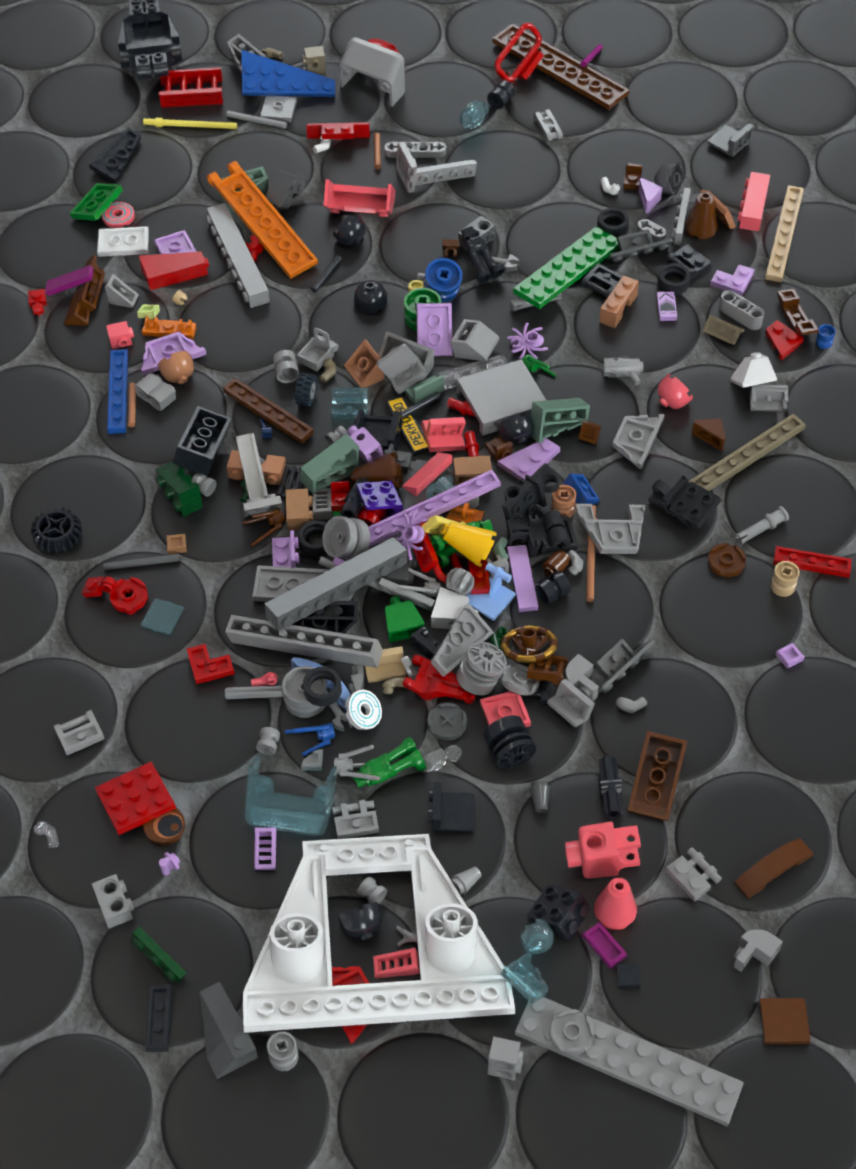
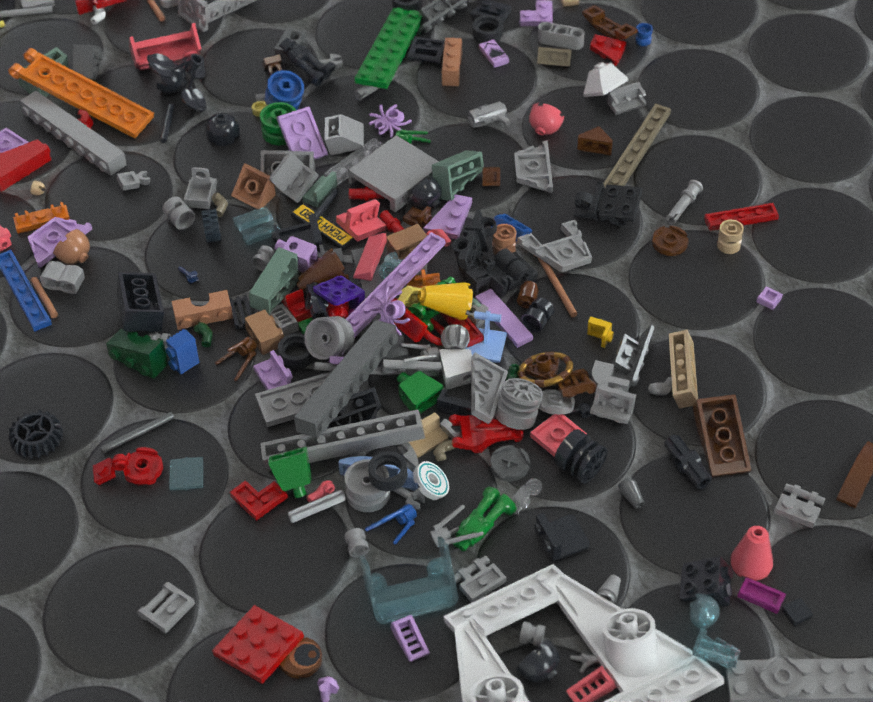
camera: 25 degrees left, 5 degrees down
yellowish green plate [137,305,160,319] -> none
medium nougat tile [167,534,187,554] -> none
reddish brown plate [223,378,314,444] -> none
light grey bracket [235,433,282,518] -> none
light grey tile [301,749,323,771] -> none
coral piece [565,821,641,879] -> none
light grey arm [567,550,583,575] -> none
none -> light grey plate [117,171,150,191]
none -> black plant [147,53,206,112]
none -> blue brick [165,329,199,374]
none -> green torso [268,446,311,498]
none -> coral arm [426,229,452,247]
none -> yellow bracket [587,317,614,348]
none -> tan brick [669,330,698,409]

